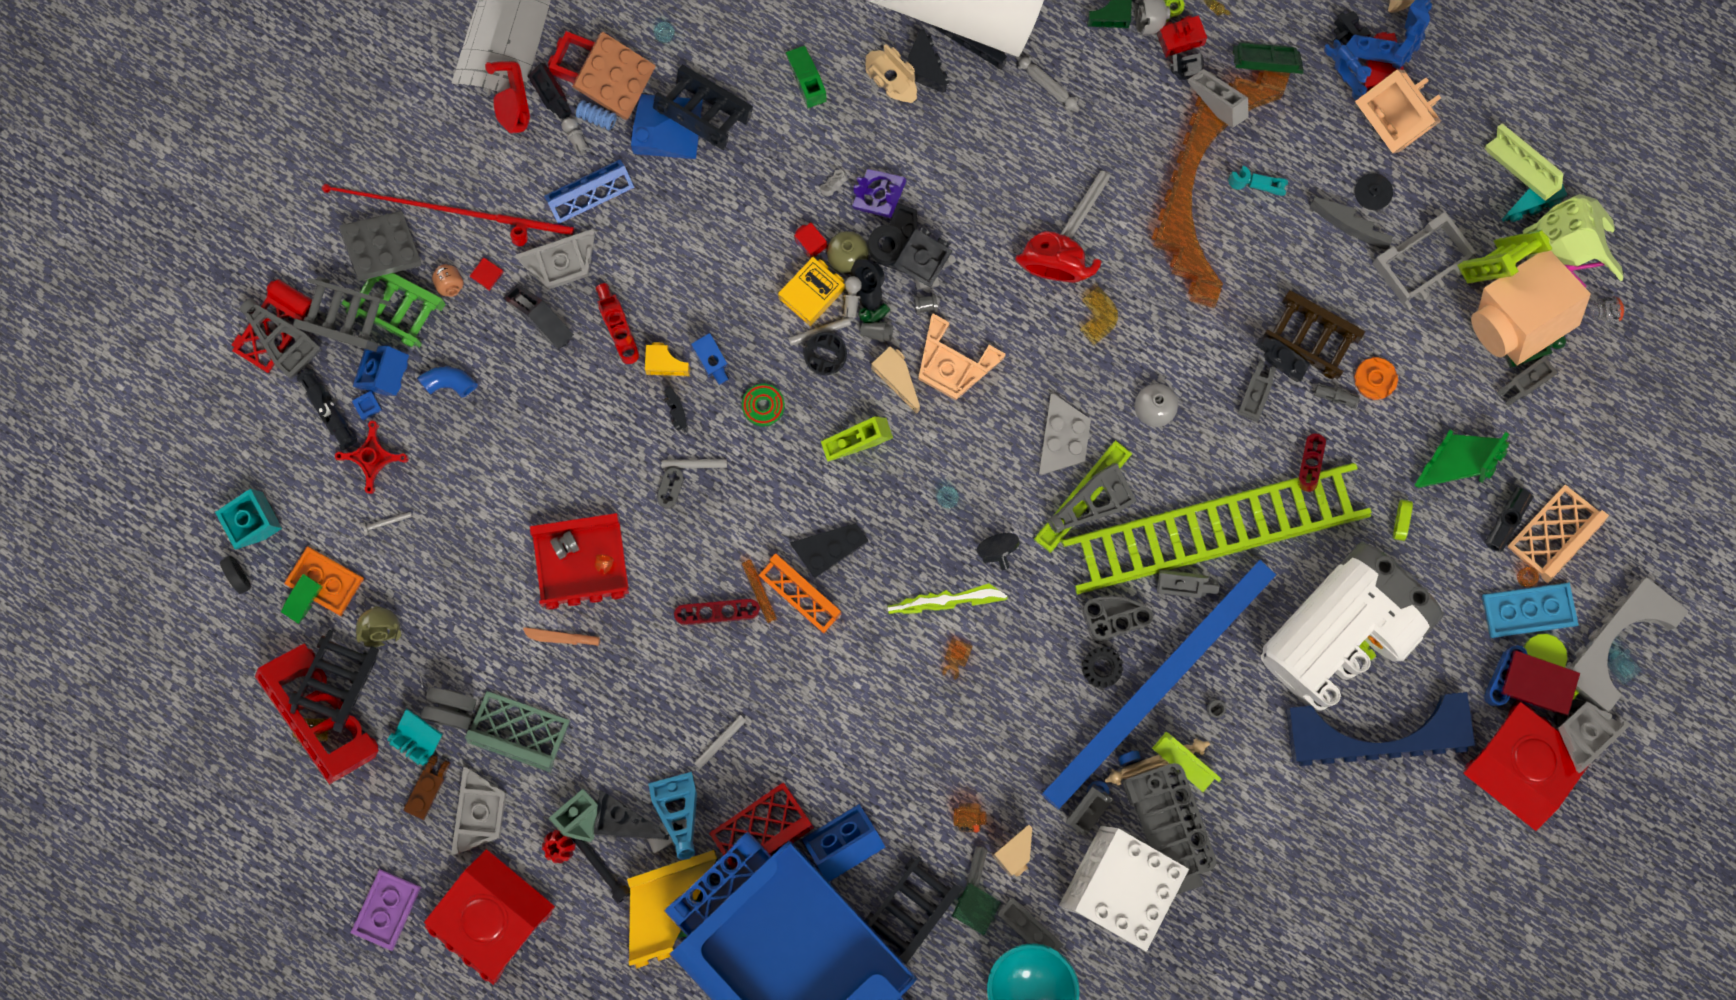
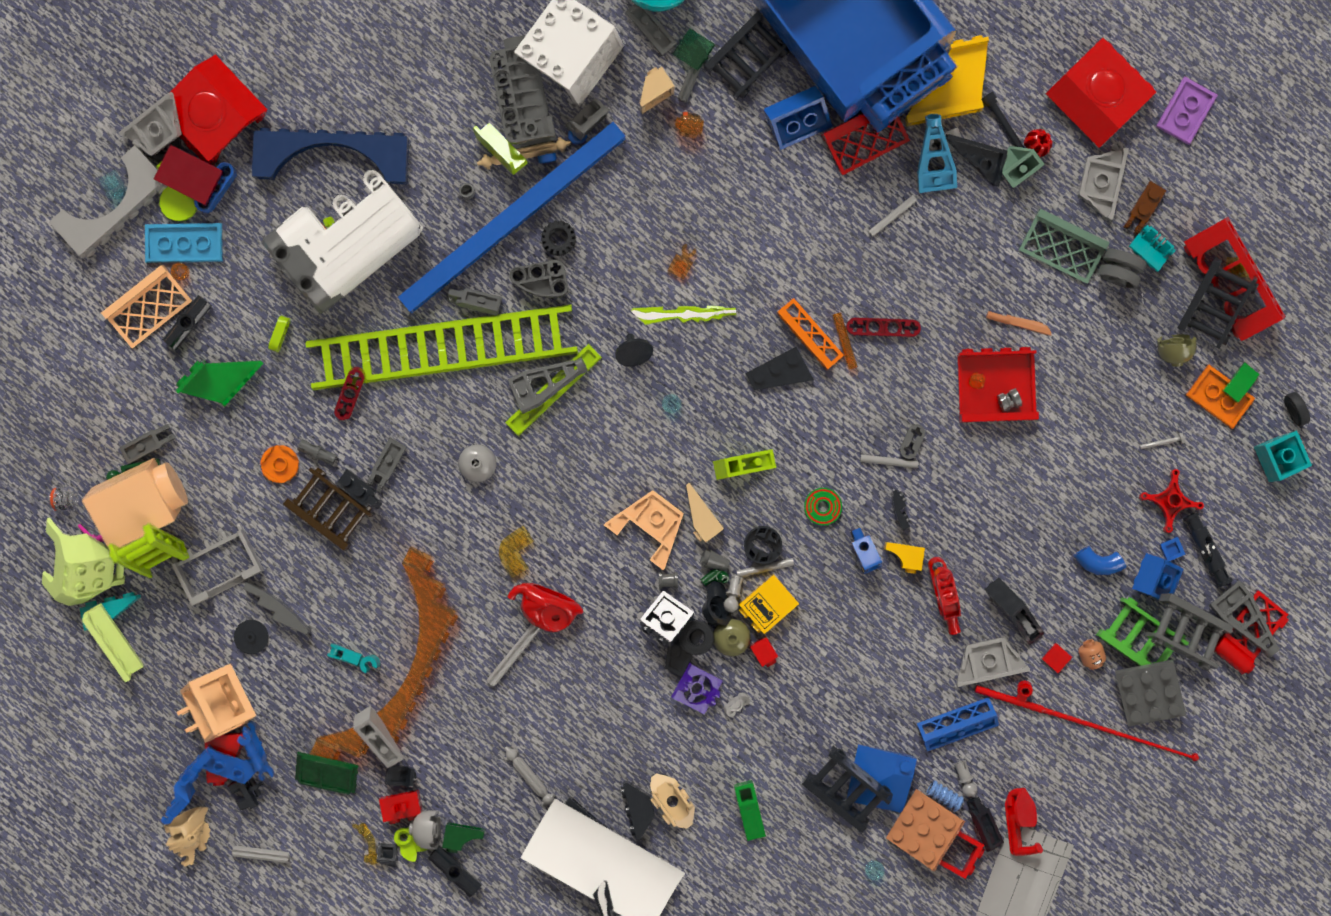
camera: 175 degrees left, 10 degrees up
light grey wing [1039,394,1091,476] -> none

